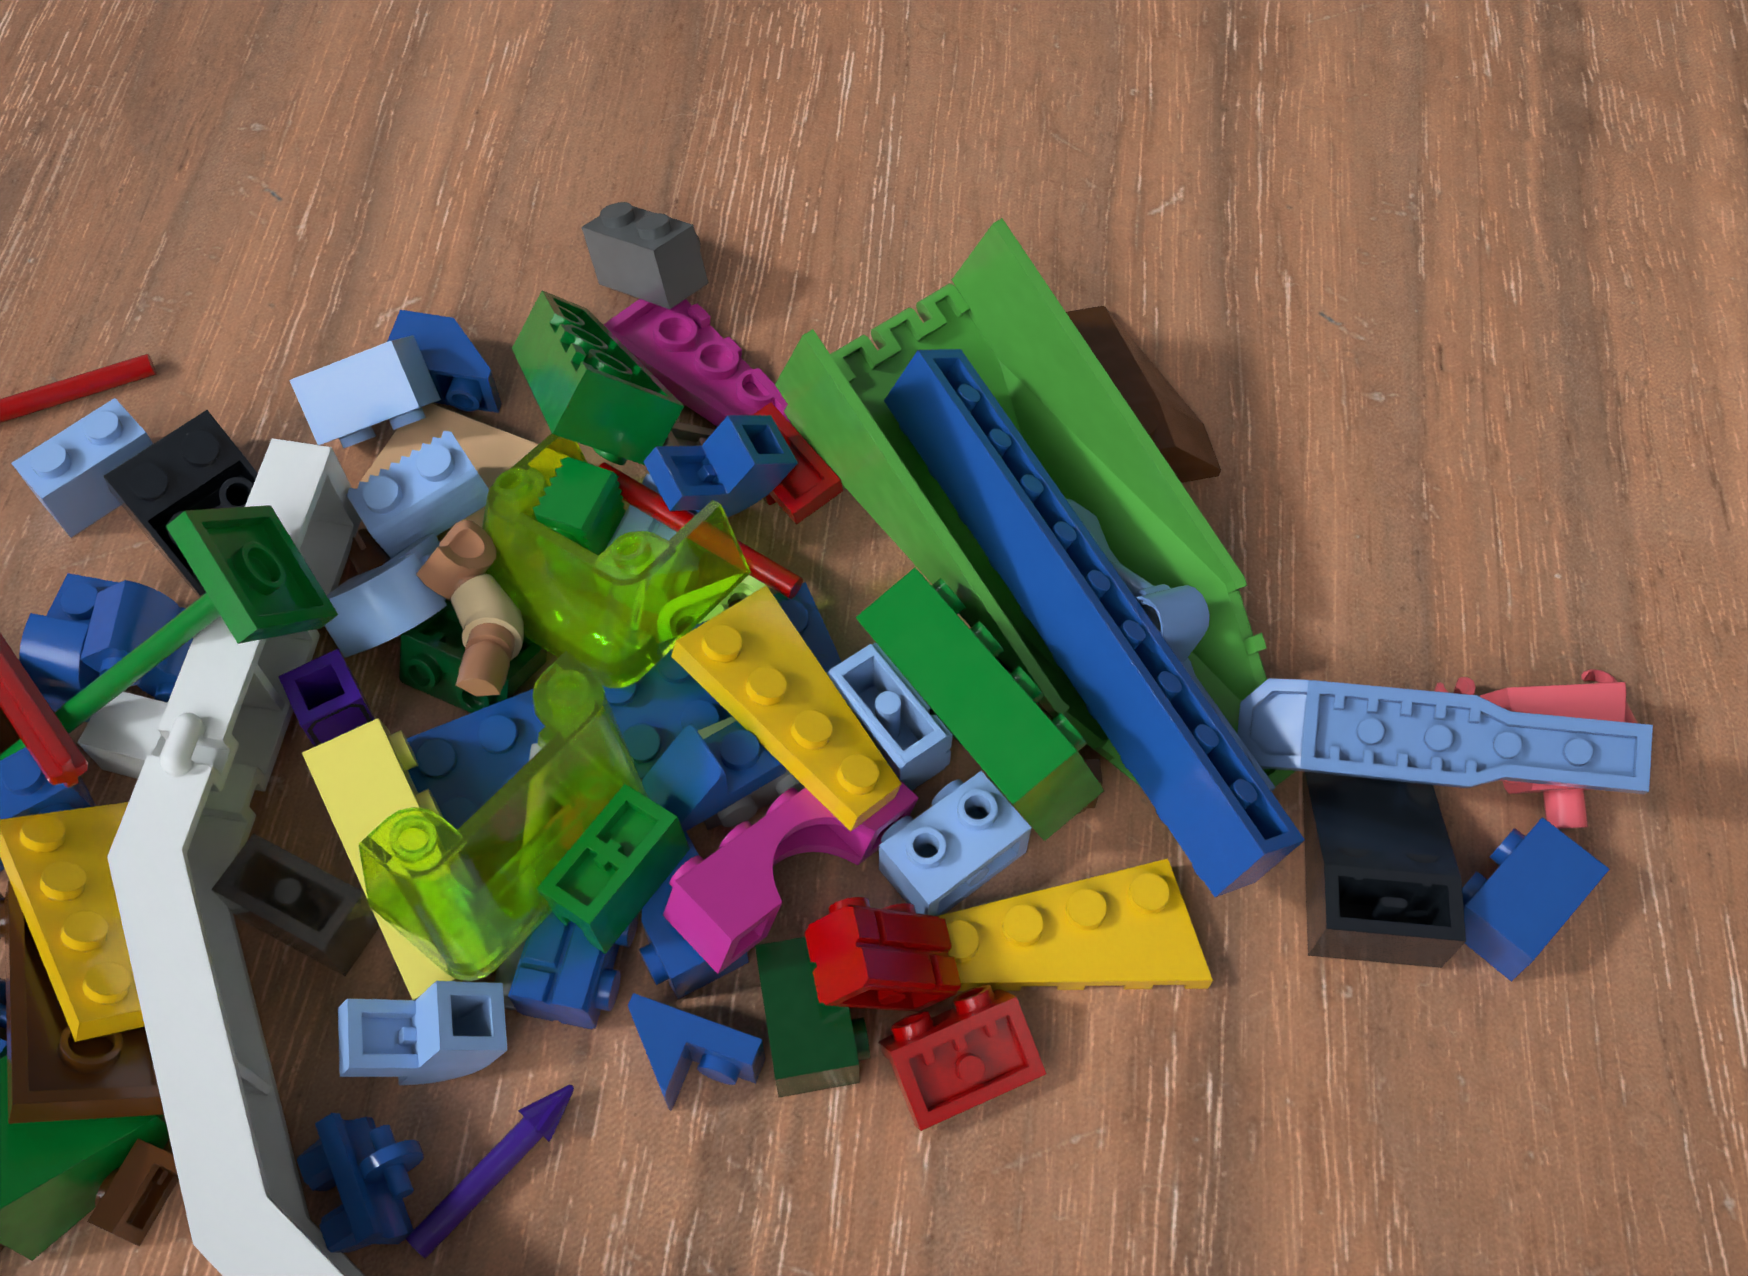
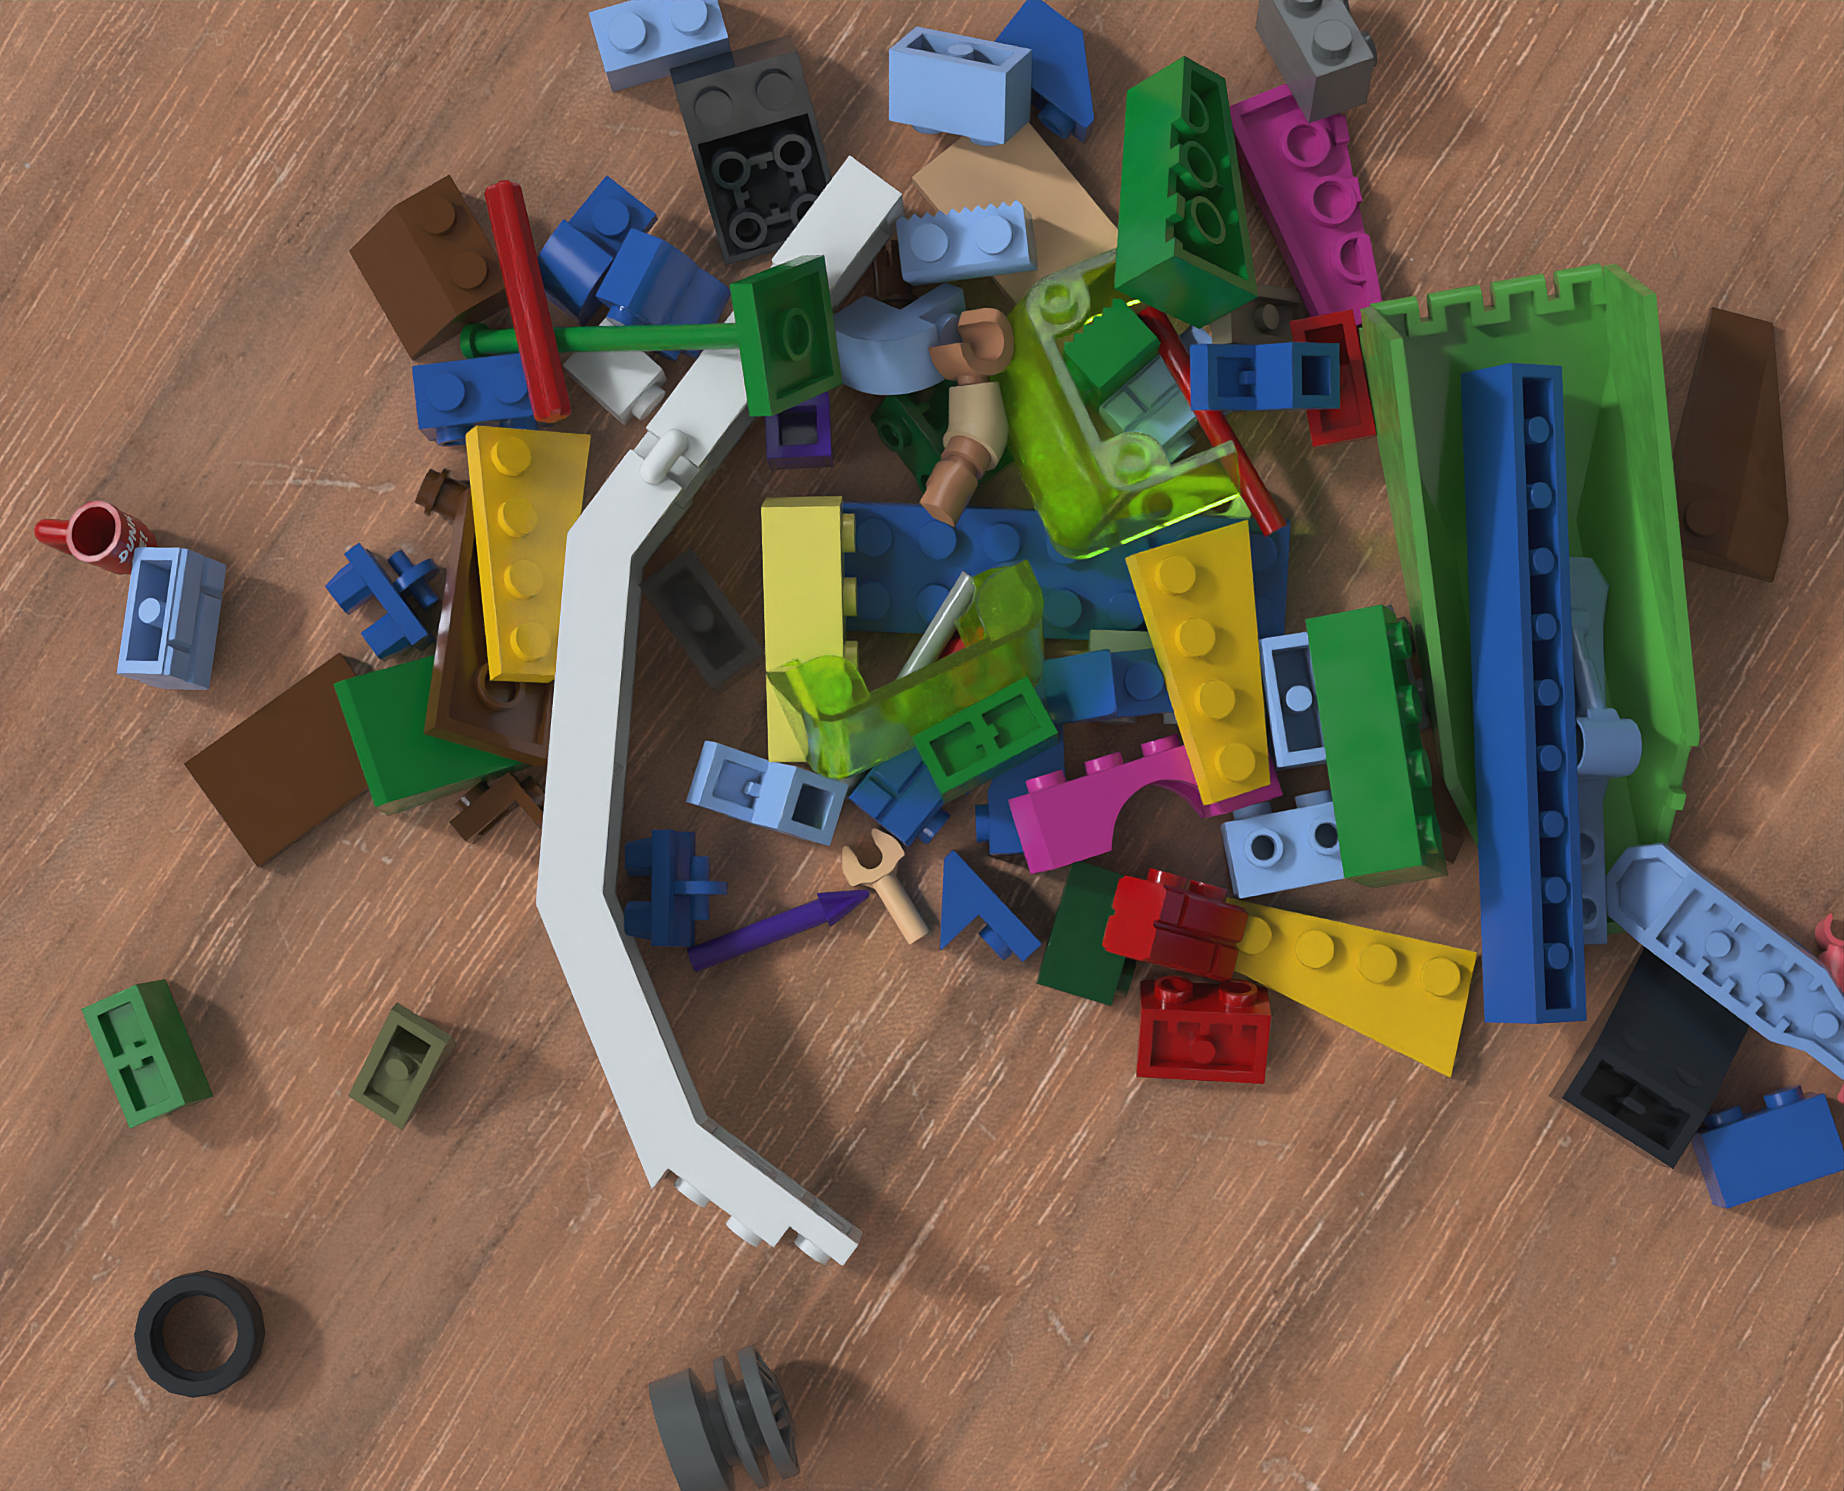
camera: 30 degrees right, 25 degrees up
none -> light nougat bar [842,829,931,945]

